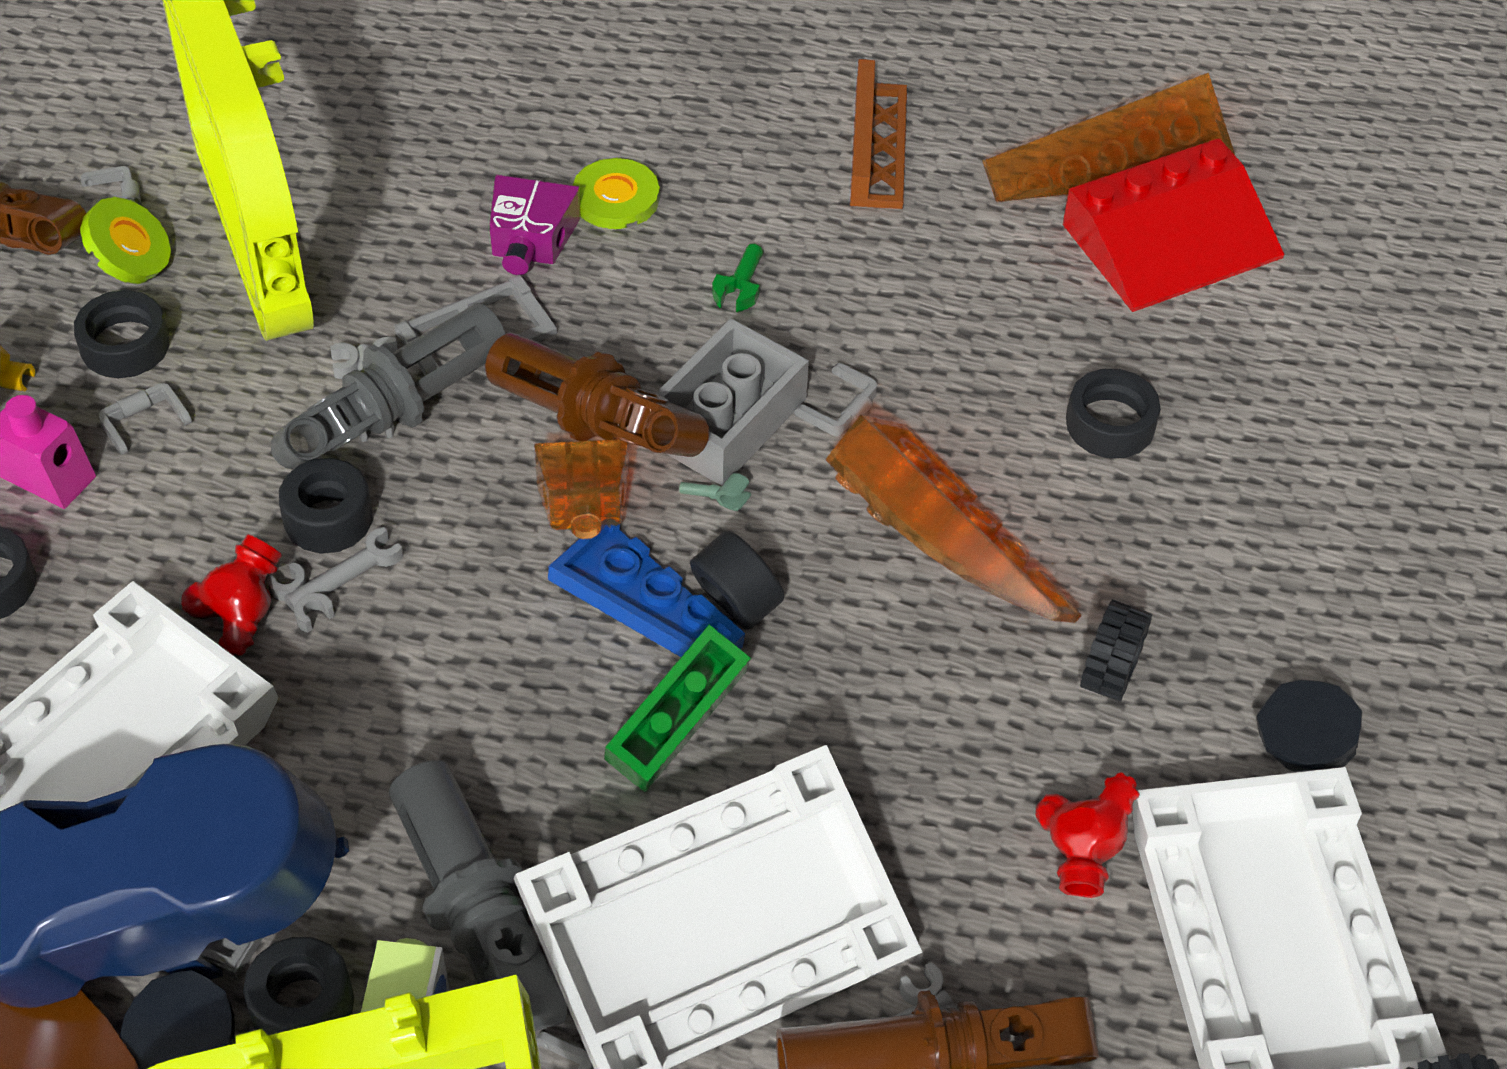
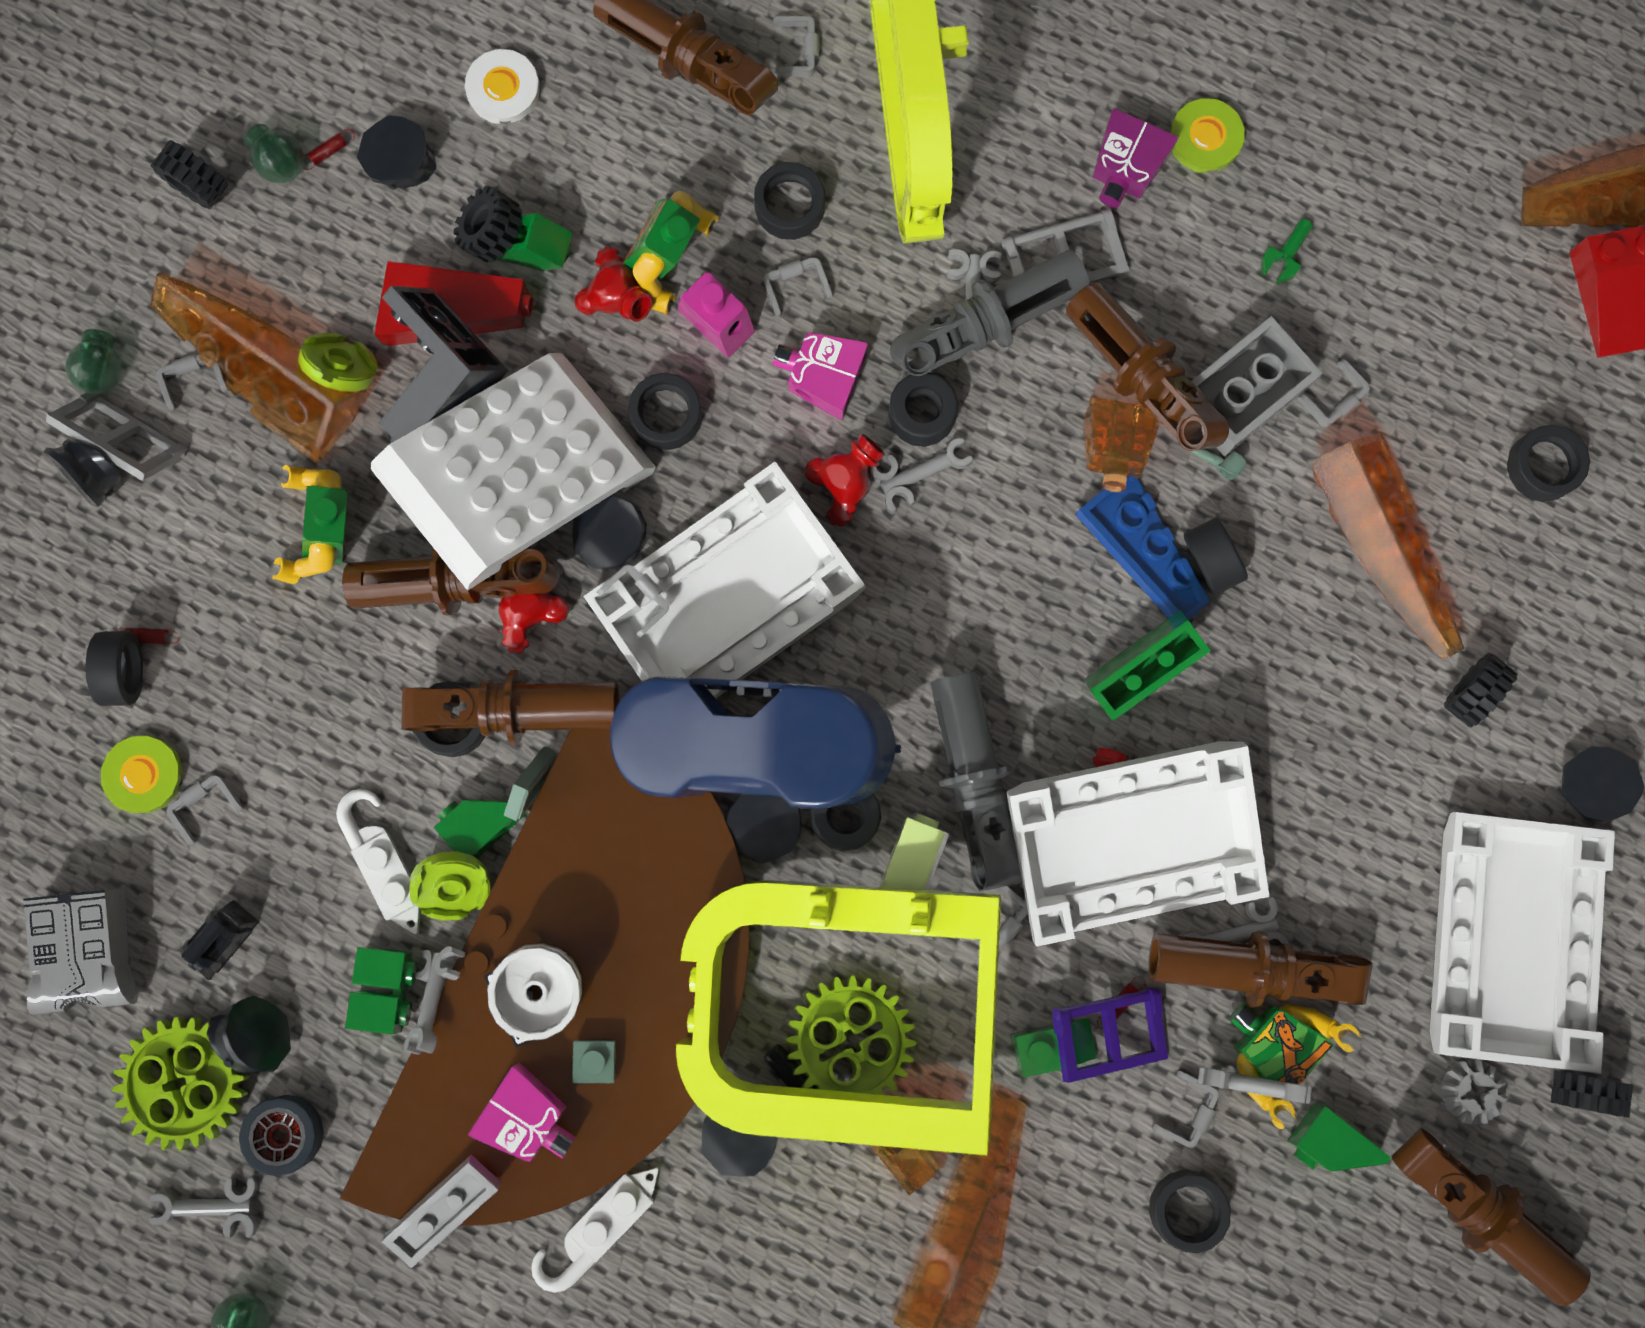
camera: 15 degrees right, 30 degrees up
lime tile [80,197,171,284] -> none
dark orange fence [850,59,907,209] -> none
red animal [1035,772,1140,898] -> none
none -> dark pink torso [772,333,868,420]

